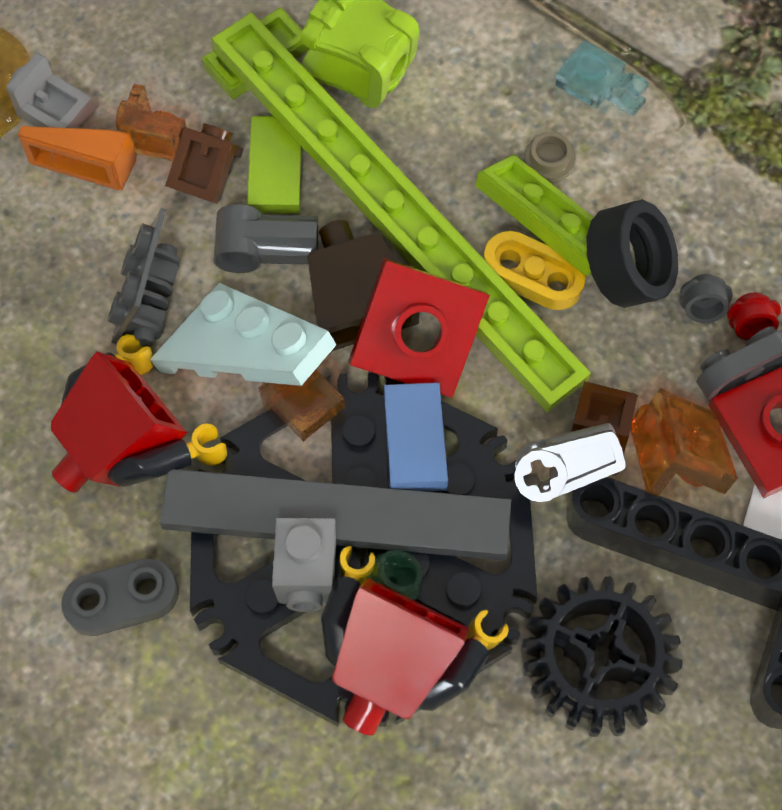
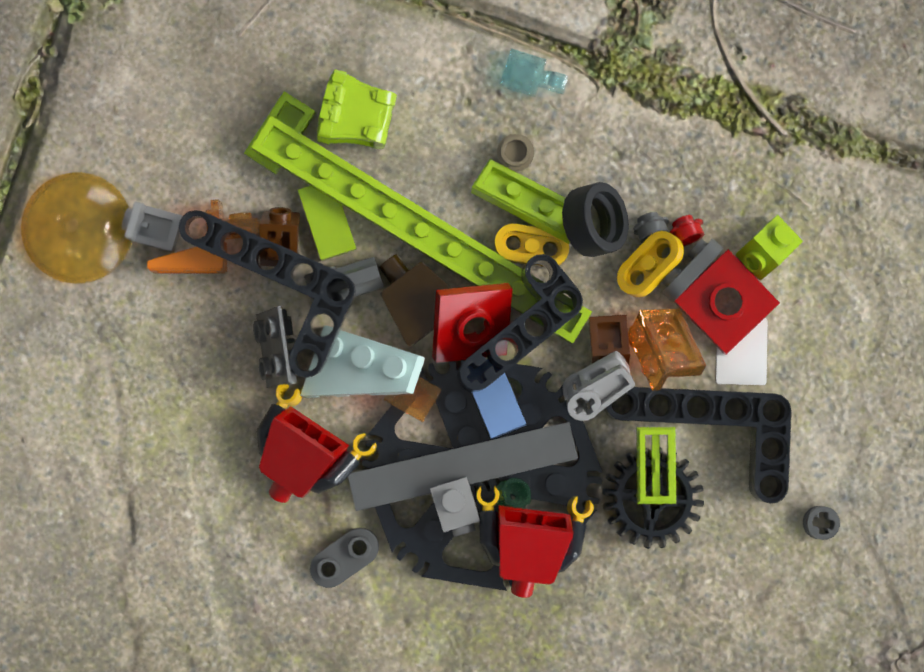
camera: 20 degrees left, 20 degrees up
none -> black beam [179,210,356,378]
none -> black beam [457,254,583,392]
none -> yellow plate [617,231,684,297]
none -> lime tile [636,427,676,504]

